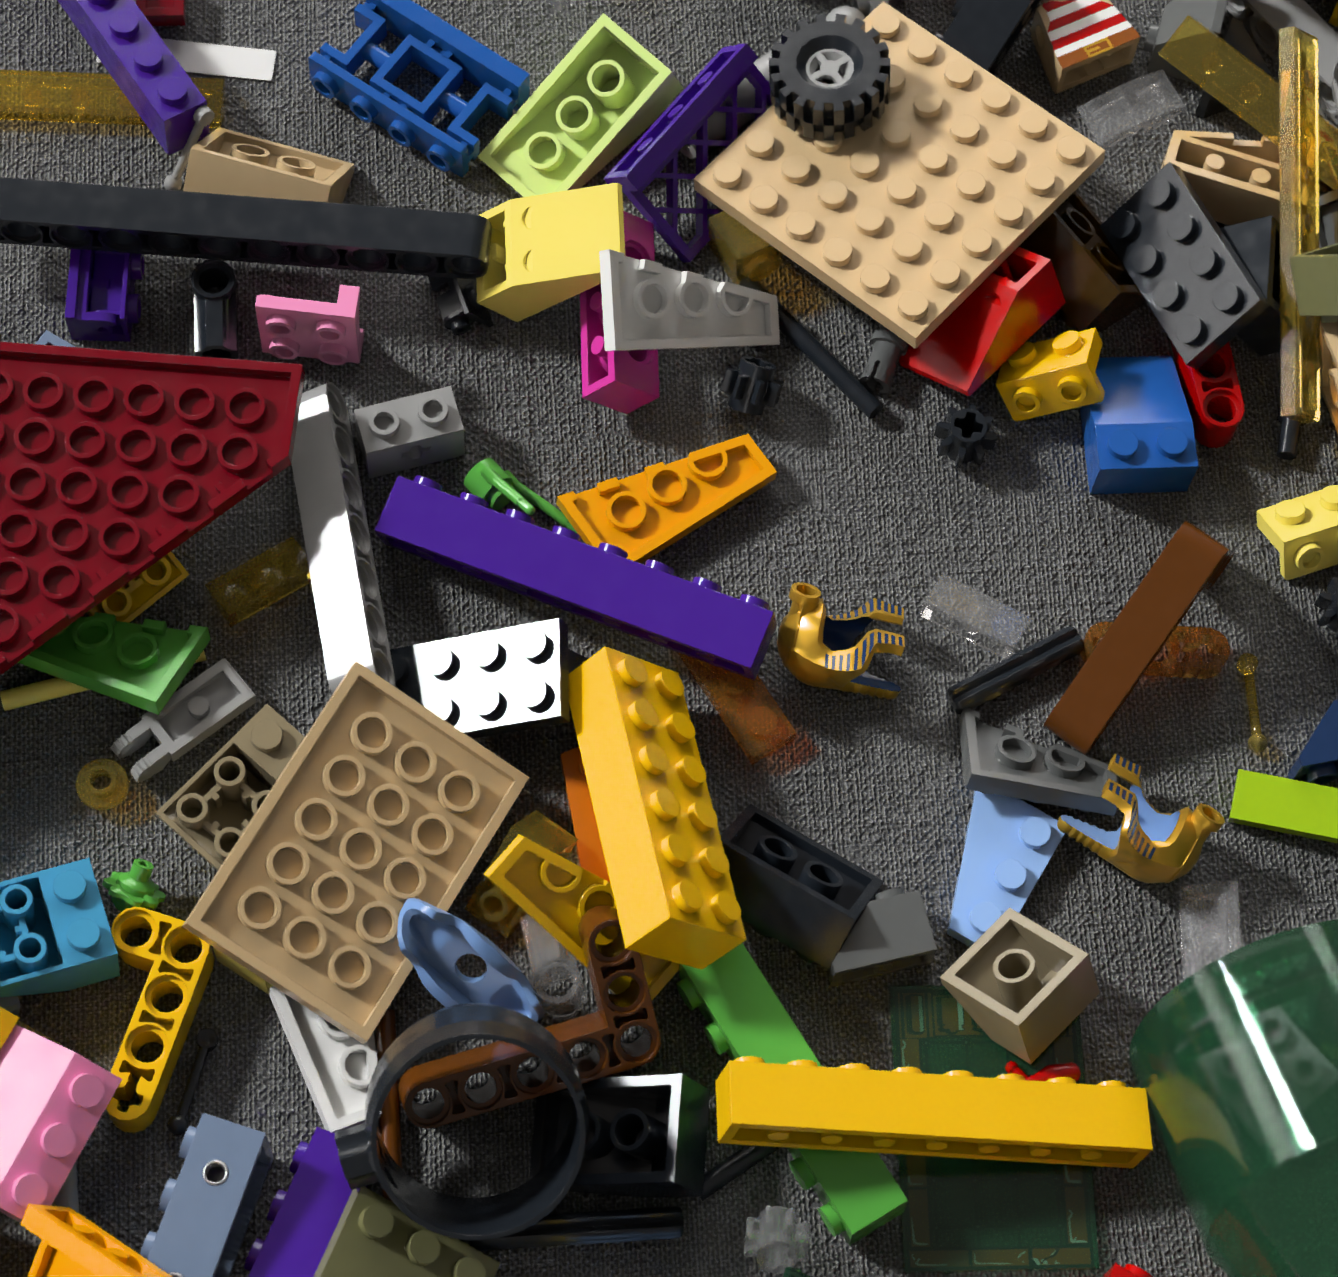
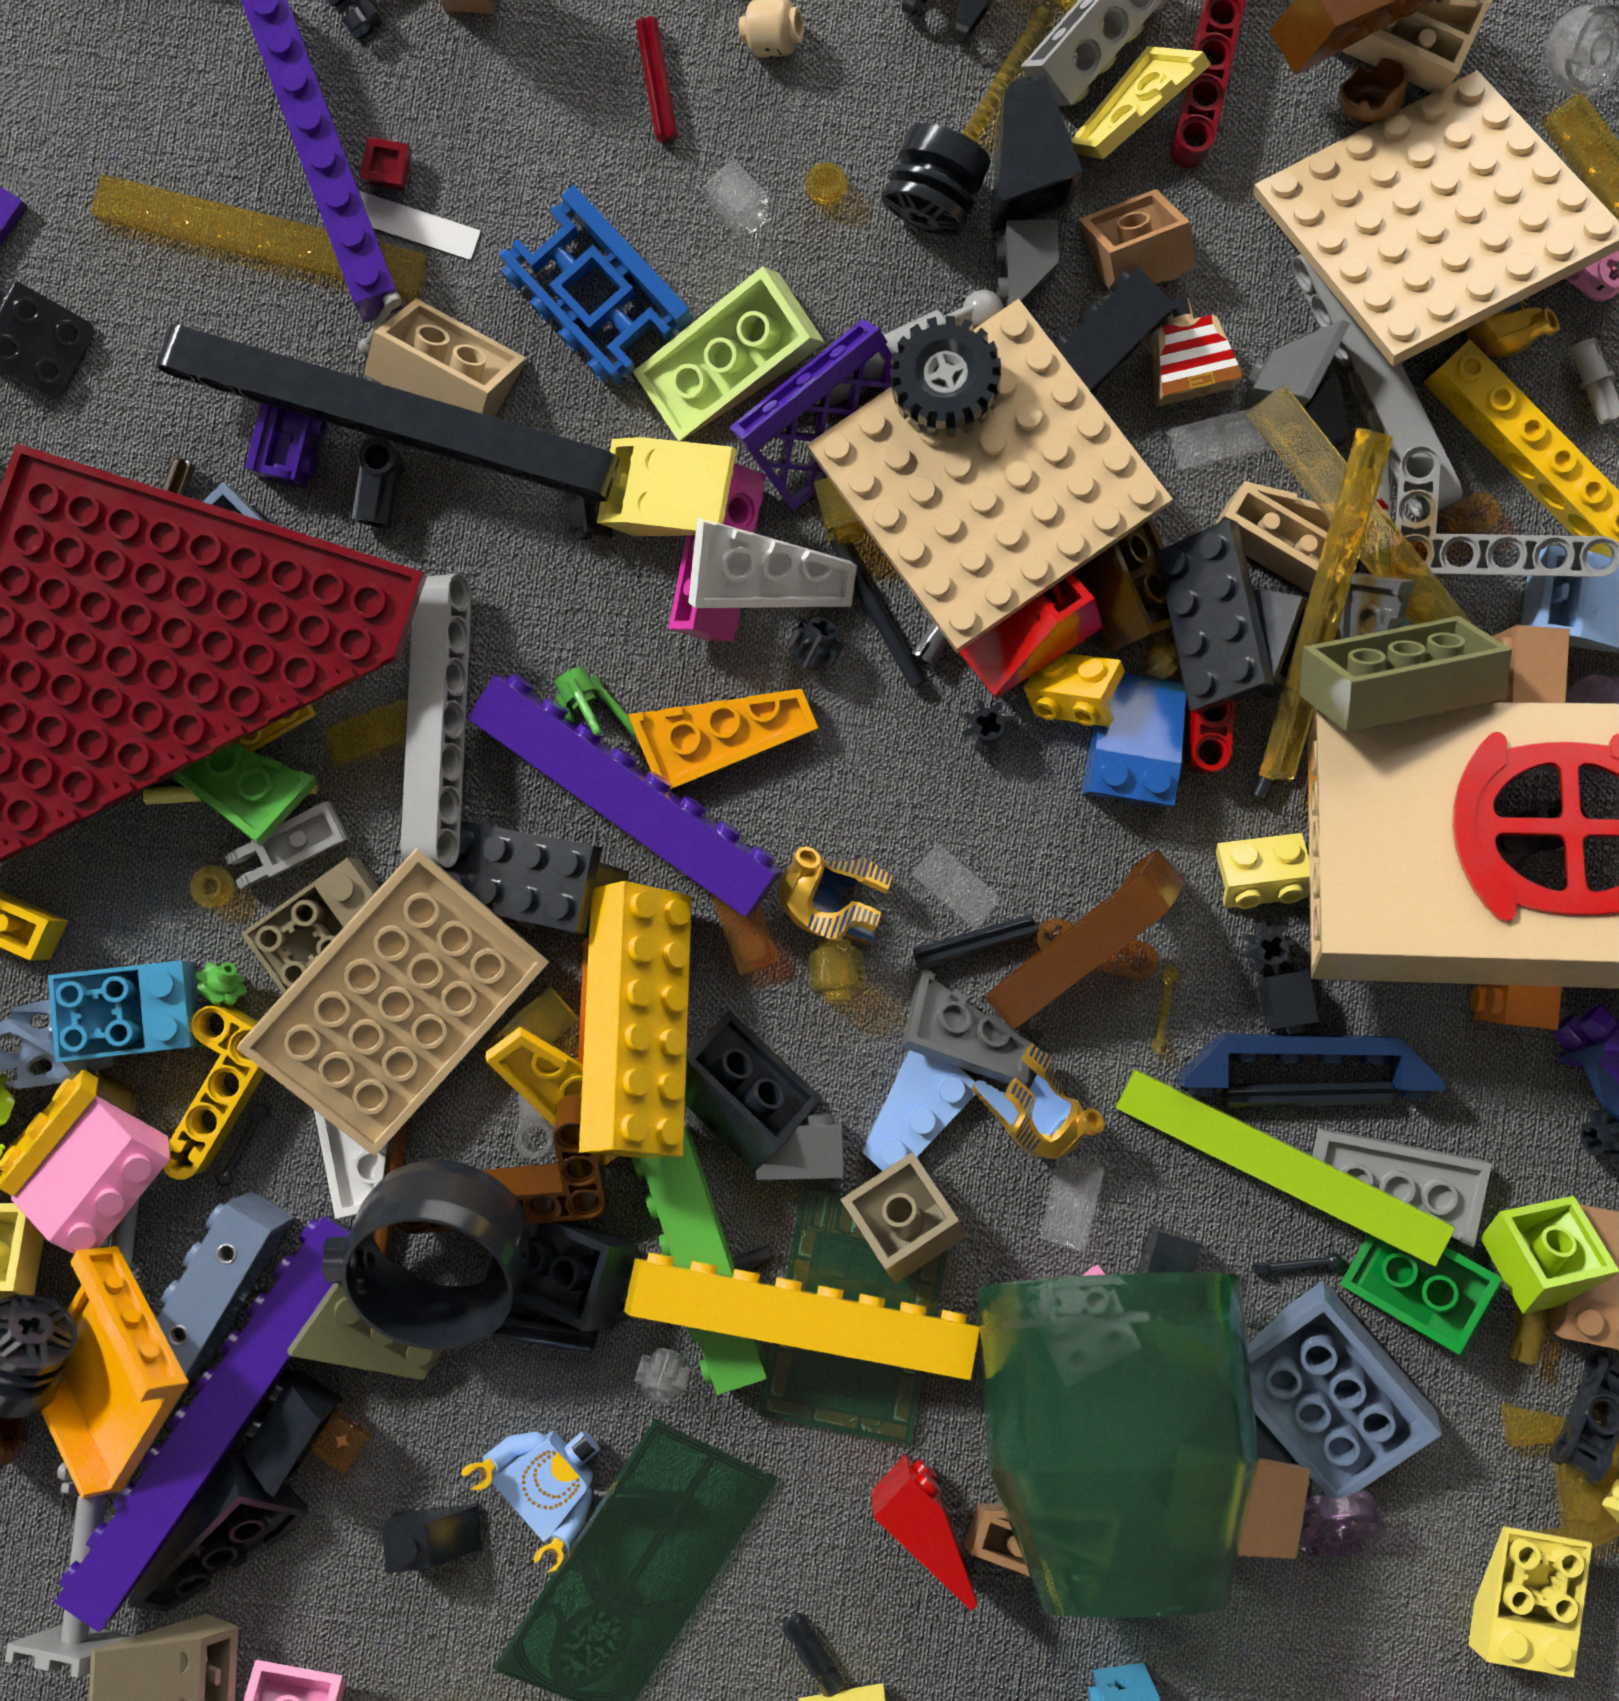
camera: 20 degrees right, 20 degrees up
bright pink piece [255,285,364,365] -> none
light grey brick [354,386,465,479] -> none
medium blue piece [397,898,545,1023] -> none
red piece [1004,1060,1081,1082] -> none
none -> clear yellow head [808,939,866,1004]
none -> clear yellow plate [1144,639,1180,680]

